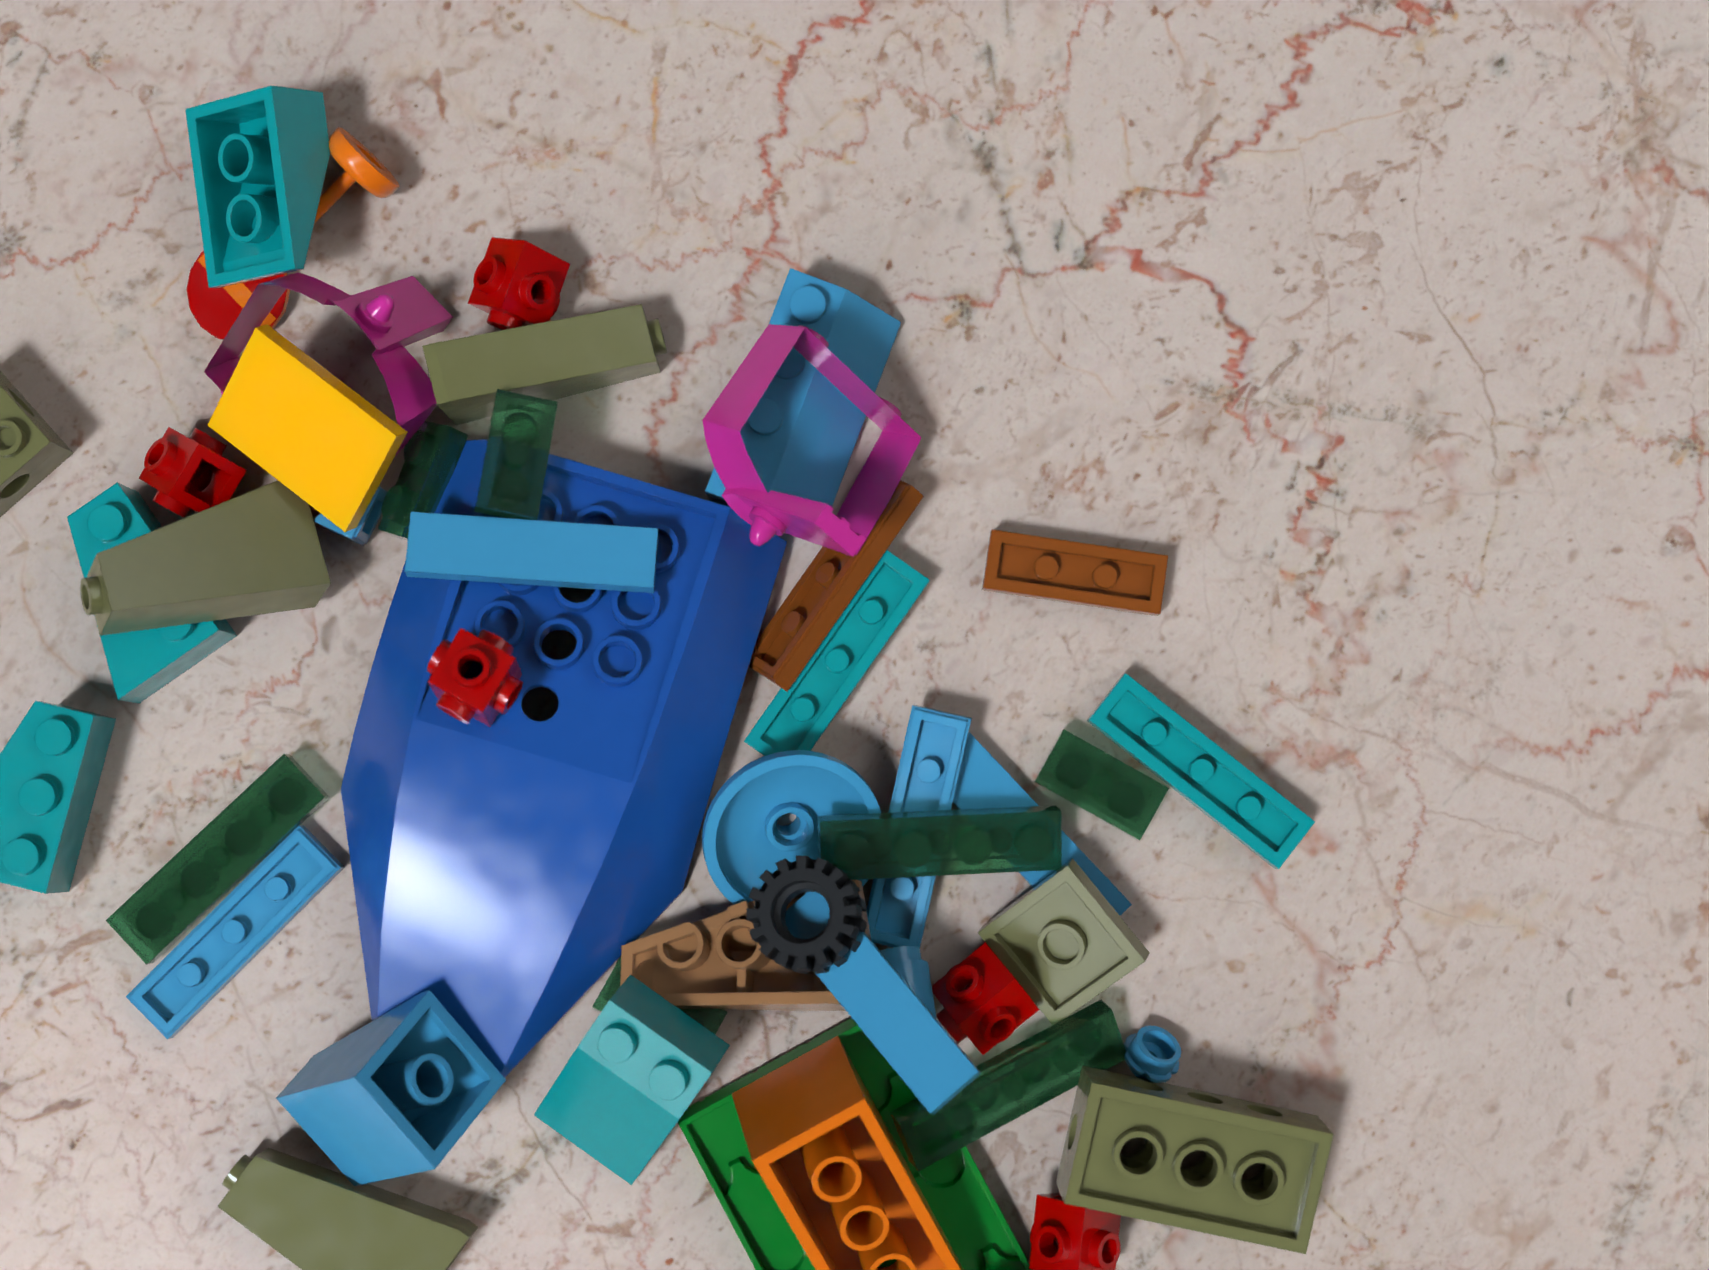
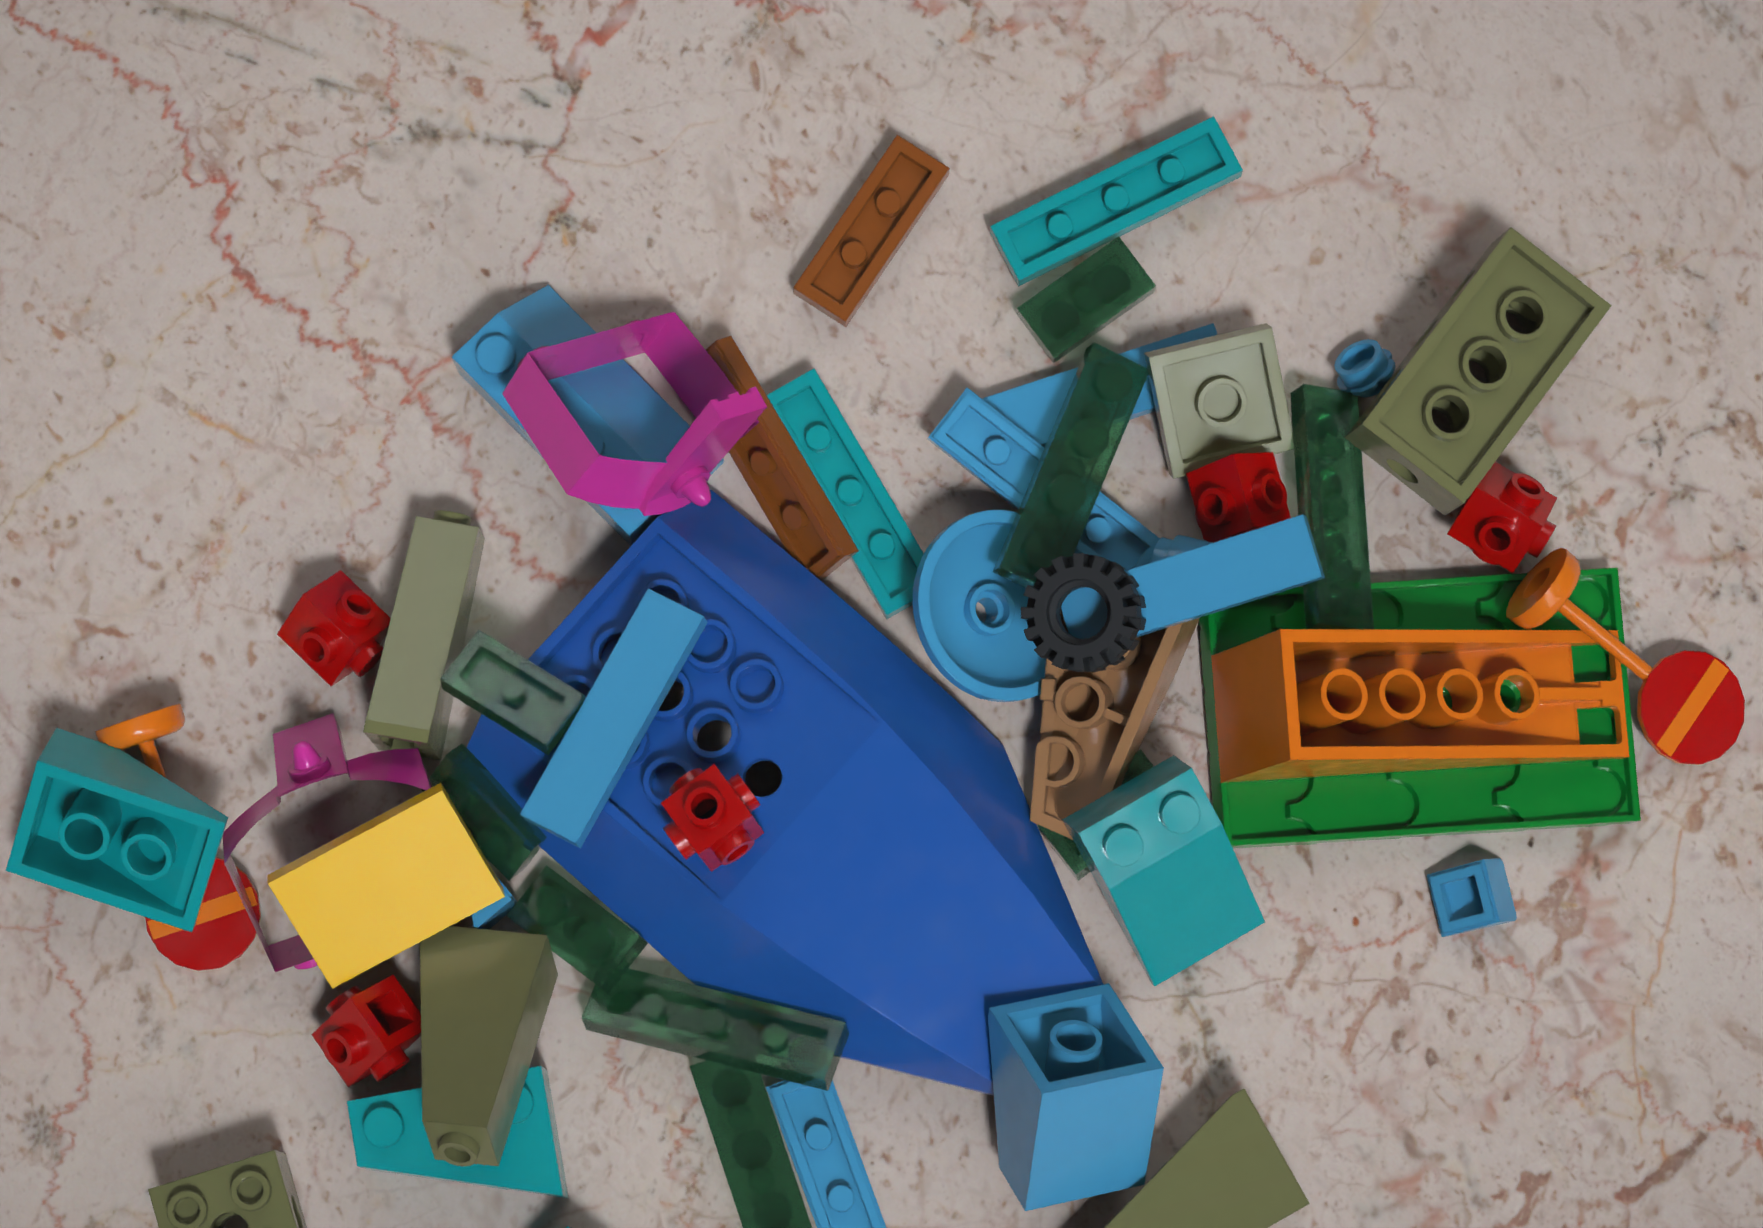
camera: 60 degrees left, 5 degrees down
none -> clear green plate [507,865,648,994]
none -> clear green plate [581,962,849,1091]

